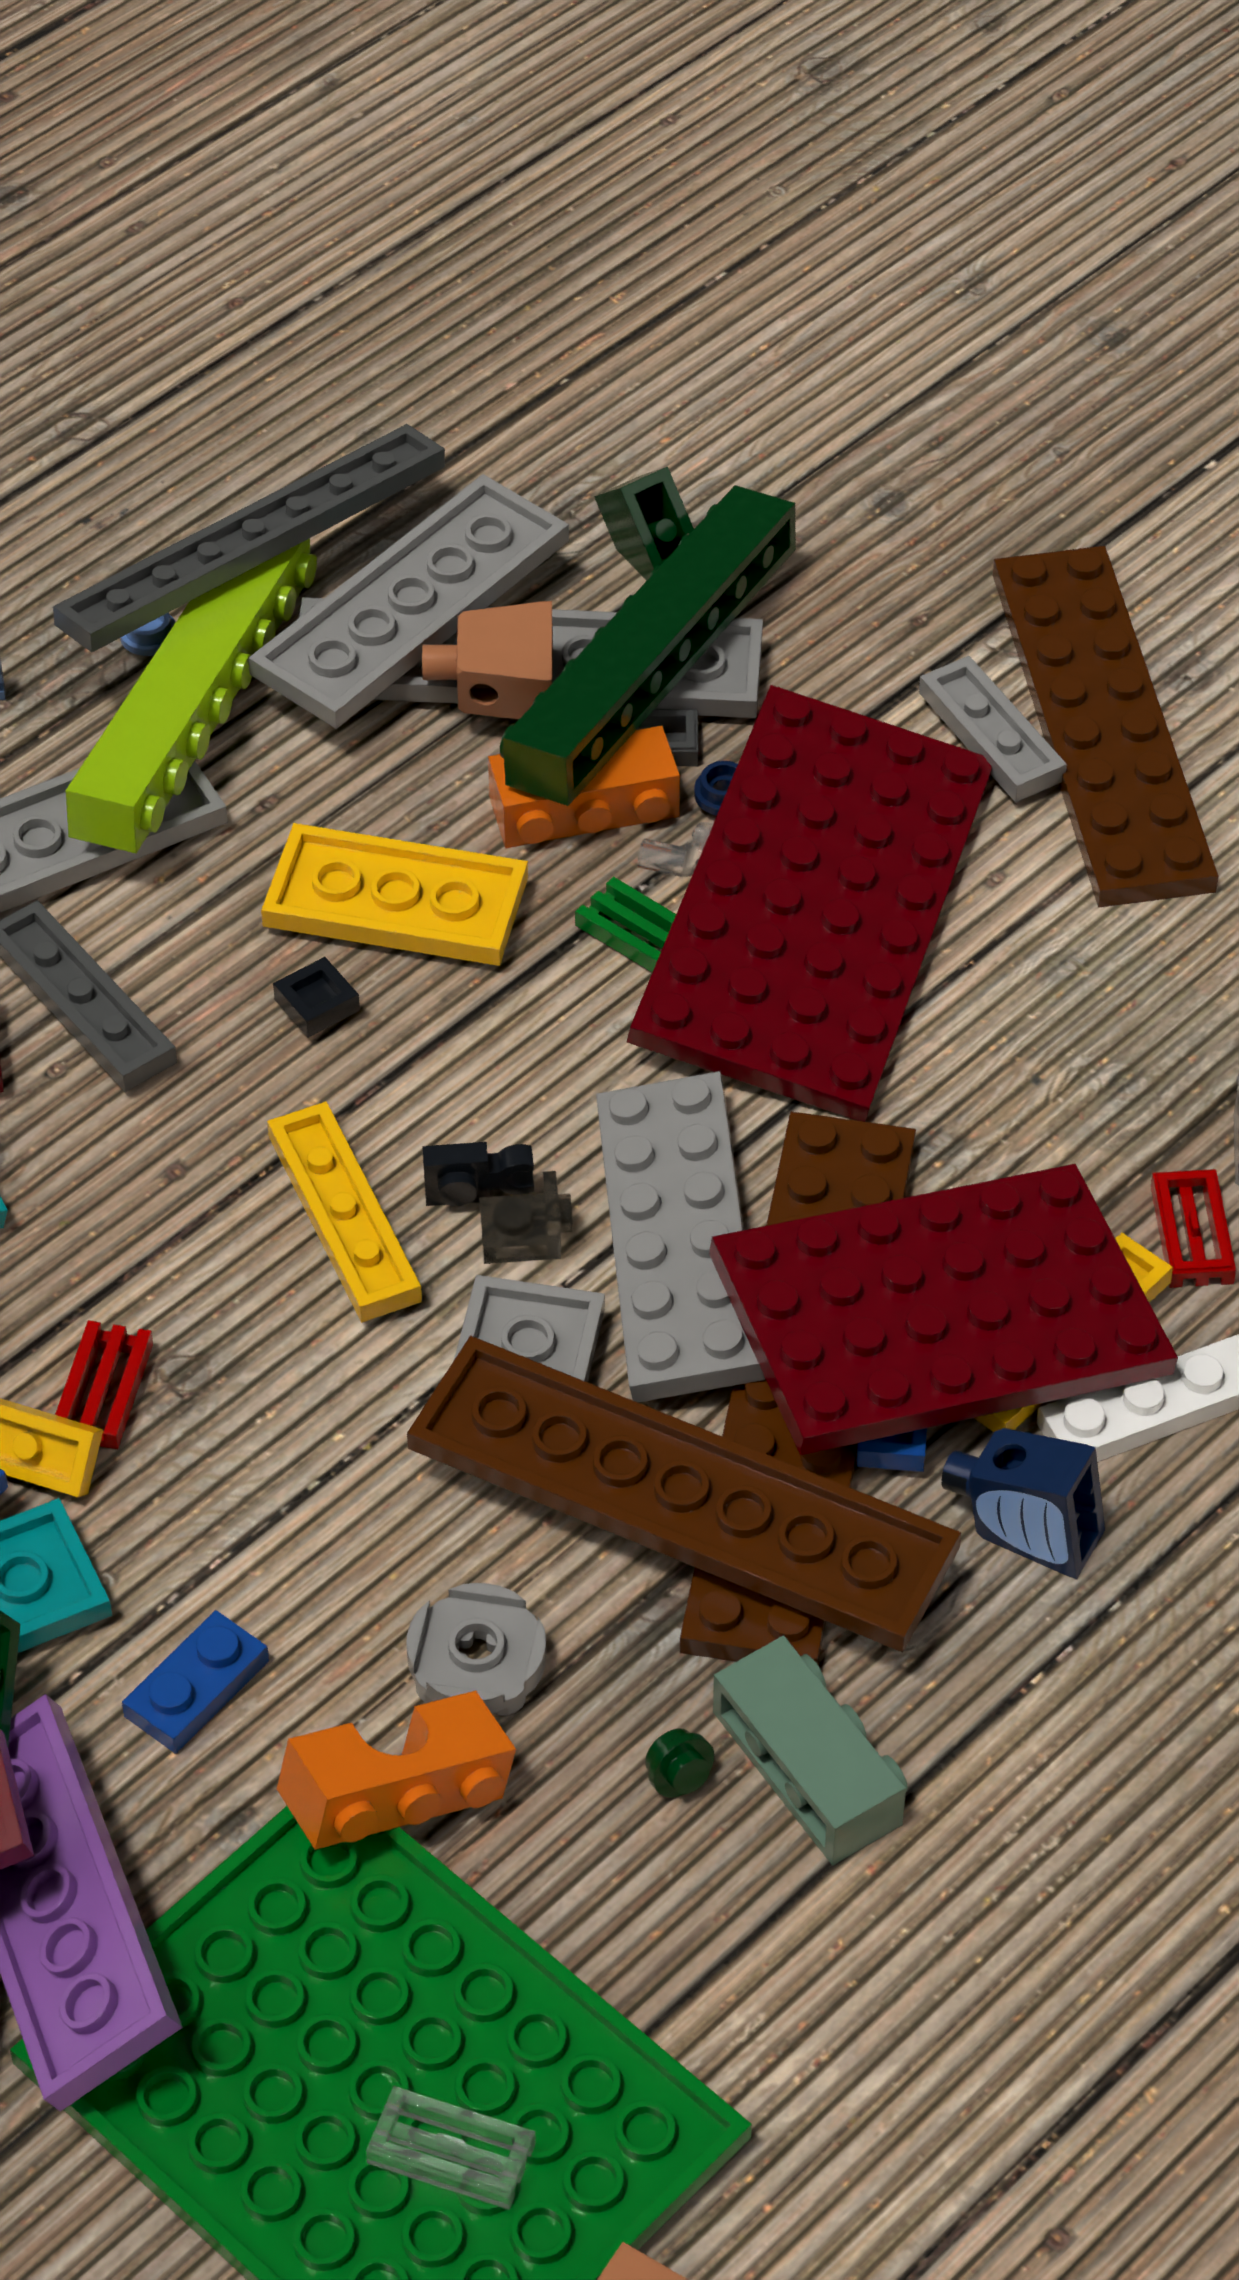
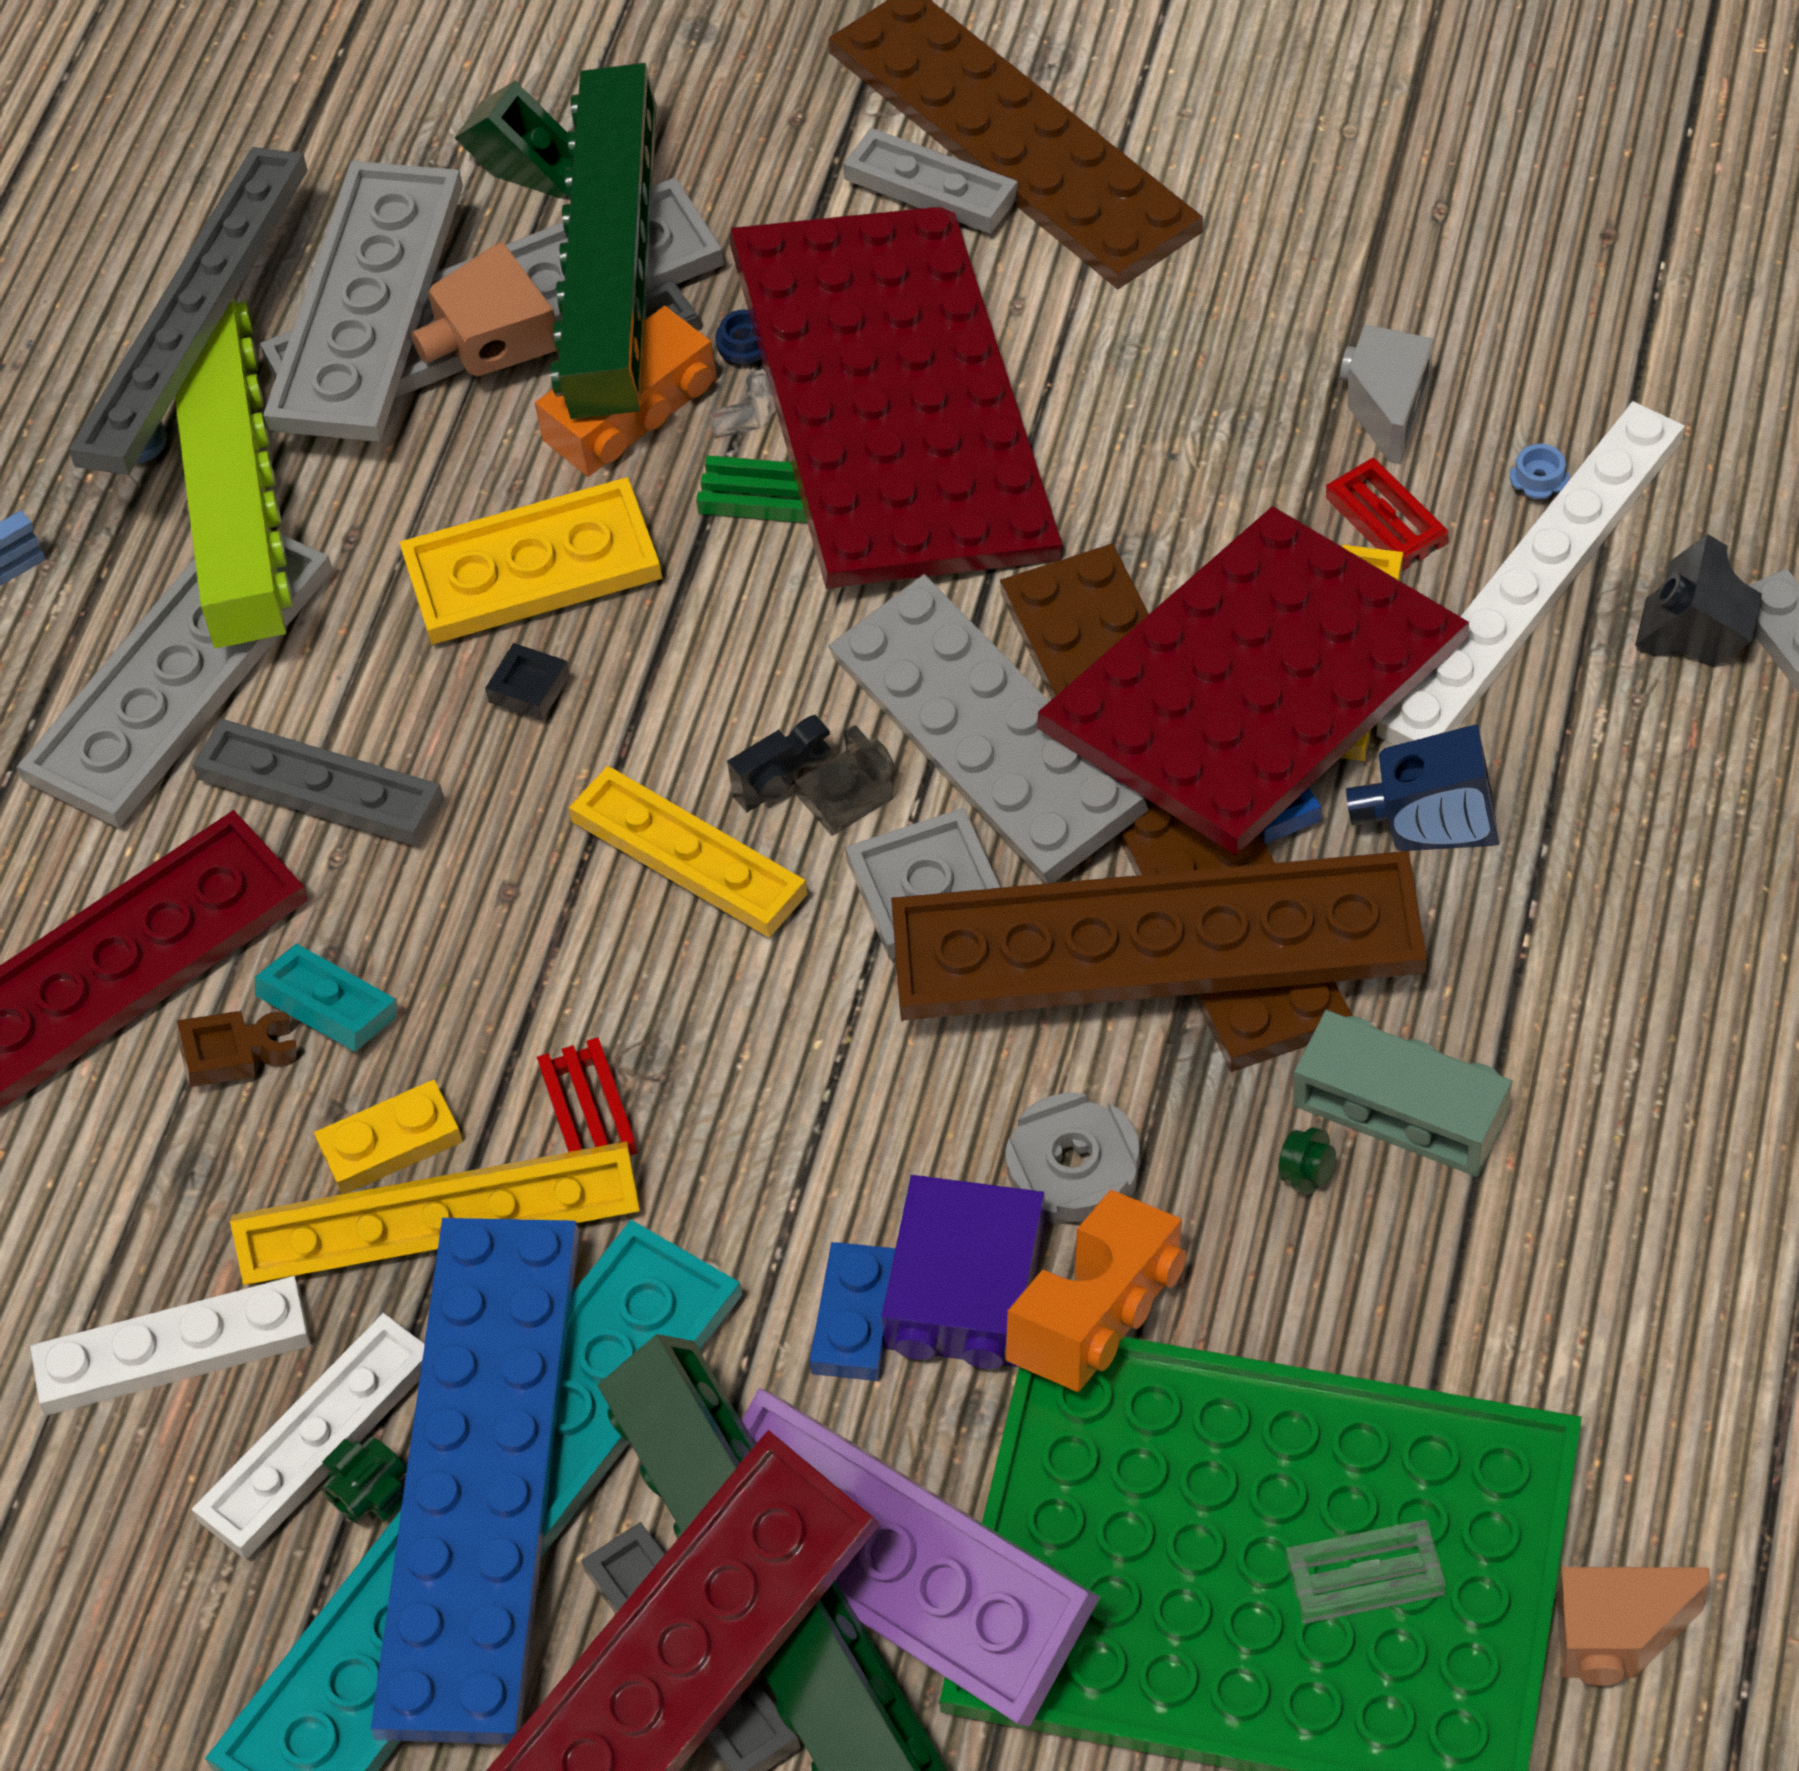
camera: 25 degrees left, 5 degrees up
none -> dark purple brick [881,1175,1047,1369]

